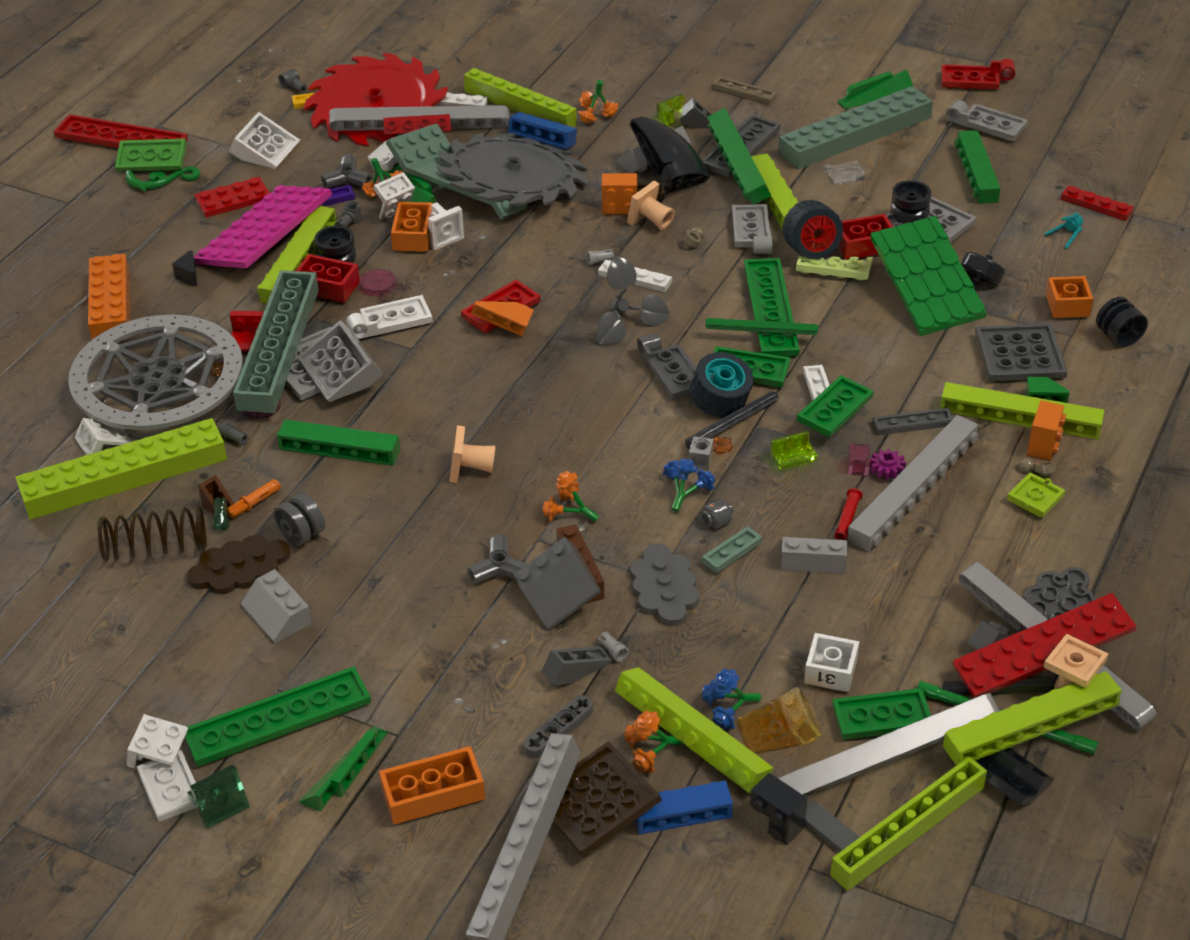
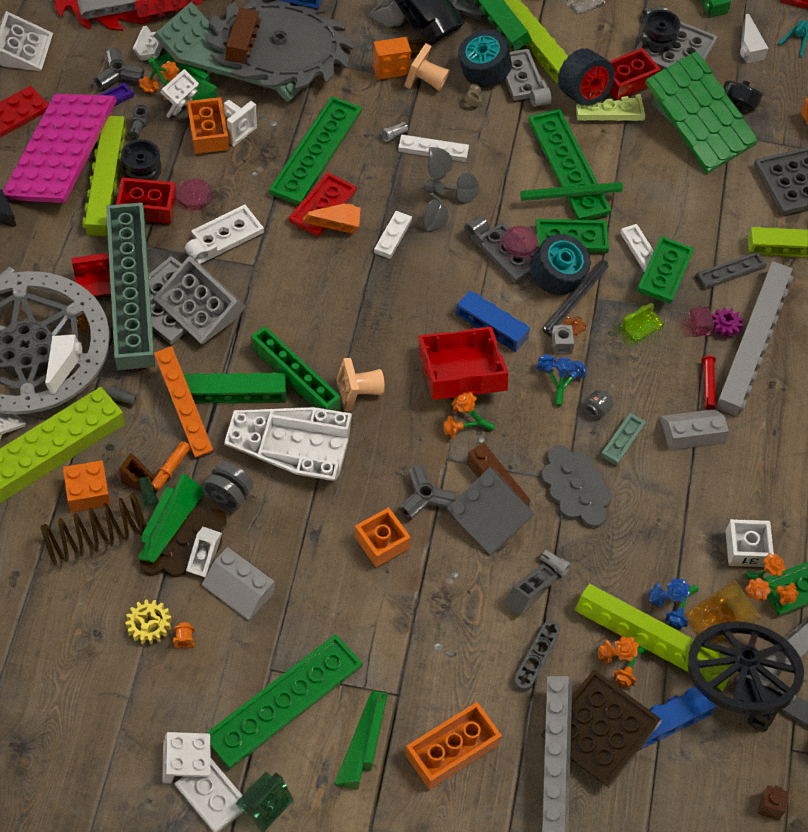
camera: 20 degrees left, 15 degrees up
none -> white slope [45,335,82,394]
none -> orange brick [63,460,111,513]
none -> light yellow gear [126,600,172,645]
none -> green wedge [138,473,204,563]
none -> orange plate [154,346,214,459]
none -> orange brick [172,622,195,648]
none -> white slope [186,527,222,577]
none -> white wedge [224,407,352,481]
none -> reddish brown brick [225,7,261,64]
none -> green brick [251,326,341,411]
none -> green plate [269,96,362,206]
none -> orange brick [355,507,411,567]
none -> white plate [374,211,412,259]
none -> red tile [418,327,508,400]
none -> blue brick [456,290,530,352]
none -> black wheel [458,30,512,87]
none -> clear pink tile [503,226,539,257]
none -> black wheel [687,622,804,715]
none -> white slope [740,14,768,63]
none -> orange plant [745,553,798,606]
none -> reddish brown brick [758,785,789,820]

